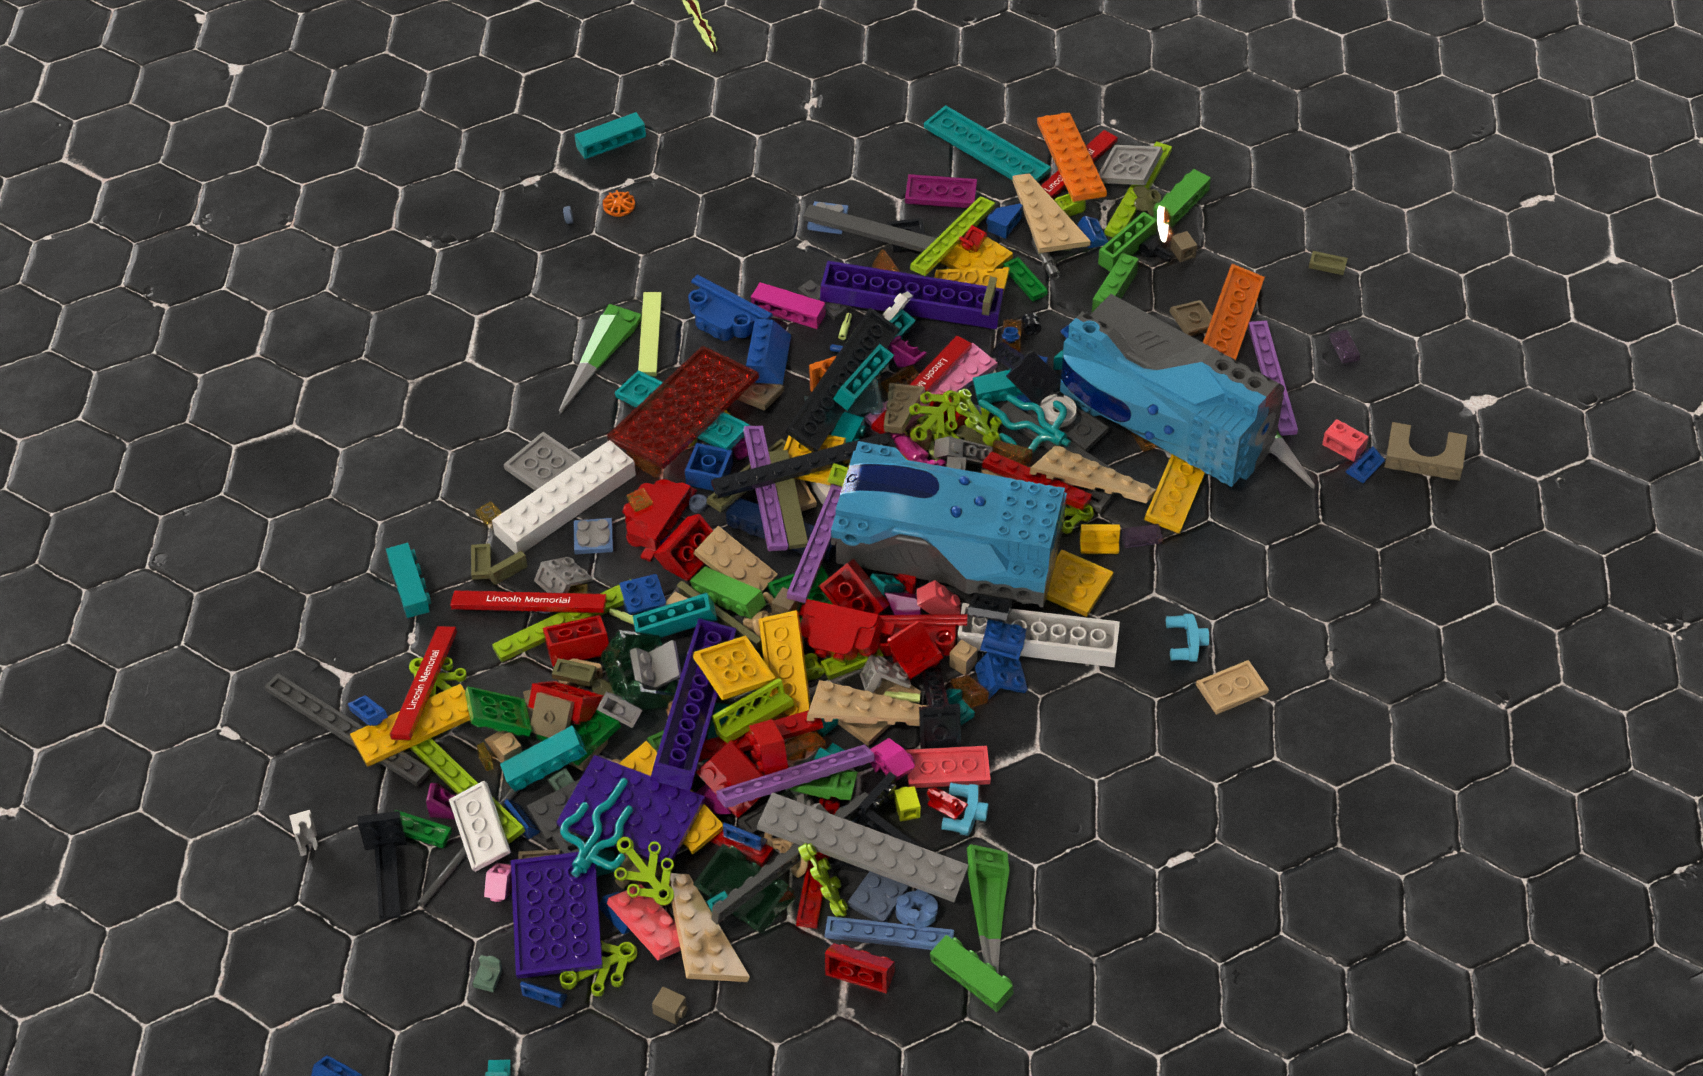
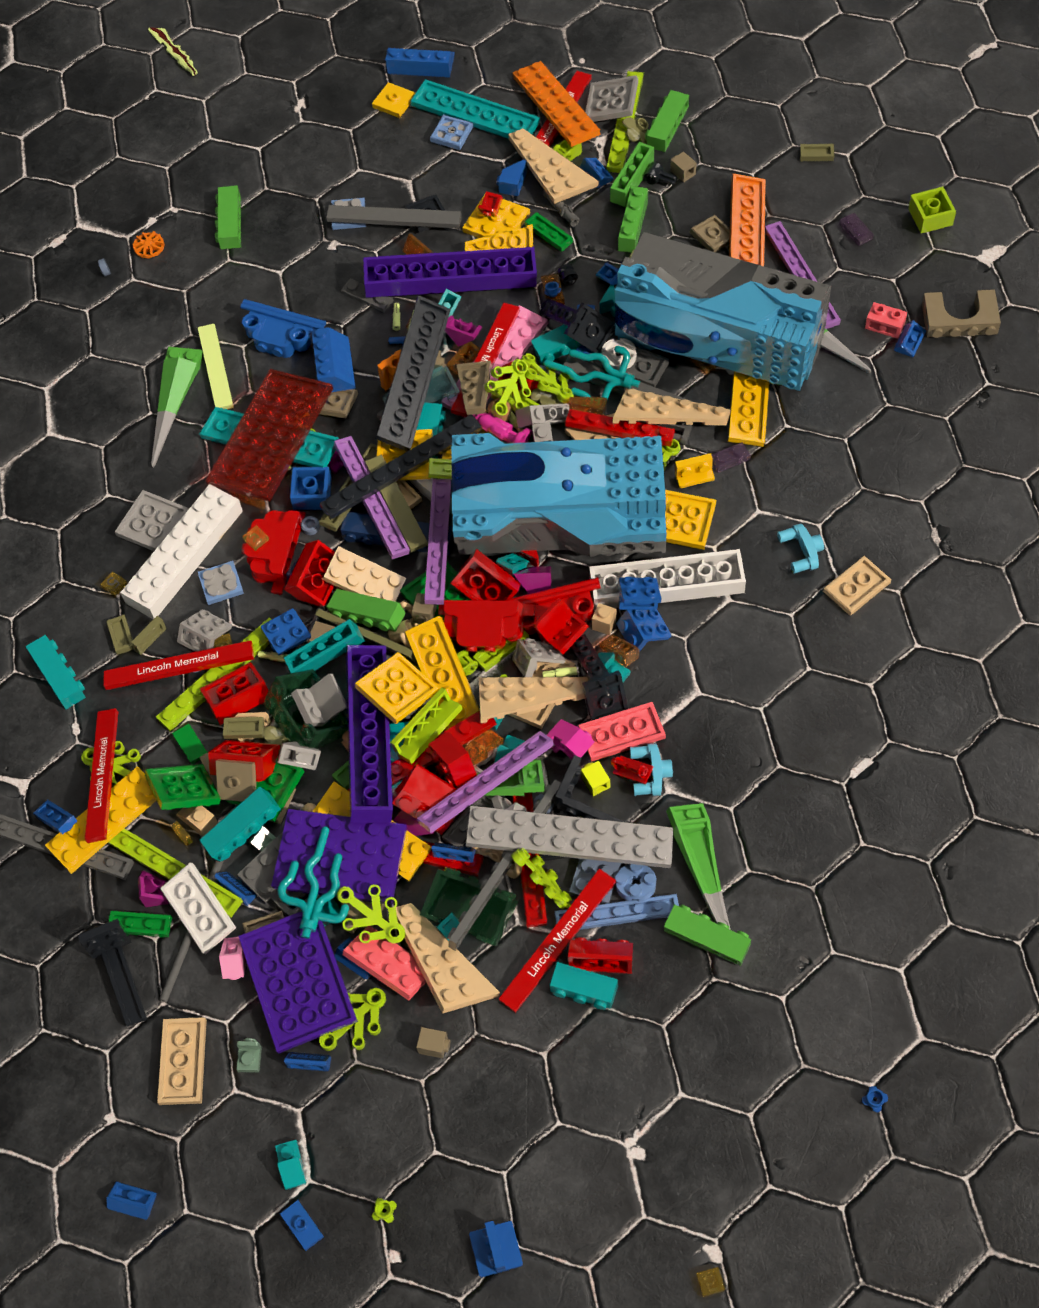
camera: 10 degrees left, 10 degrees up
white hinge [290,810,318,856] -> none
teal brick [575,112,646,159] -> none
dark pink brick [751,282,826,329] -> none
teal brick [833,344,894,411] -> none
white plate [883,291,913,321] -> none
magenta plate [905,174,977,208] -> none
lime plate [910,196,995,276] -> none
coral brick [917,580,960,614] -> none
black plate [967,593,1014,622] -> none
olive tile [982,276,997,316] -> none
slope [1157,206,1174,245] -> none
none -> tan plate [157,1018,207,1105]
none -> green tile [172,724,208,765]
none -> bright green brick [215,186,241,249]
none -> yellow plate [372,82,416,118]
none -> blue slope [386,48,455,77]
none -> medium blue piece [430,115,473,150]
none -> red tile [499,868,616,1013]
none -> teal brick [550,962,618,1010]
none -> lime brick [908,187,956,233]

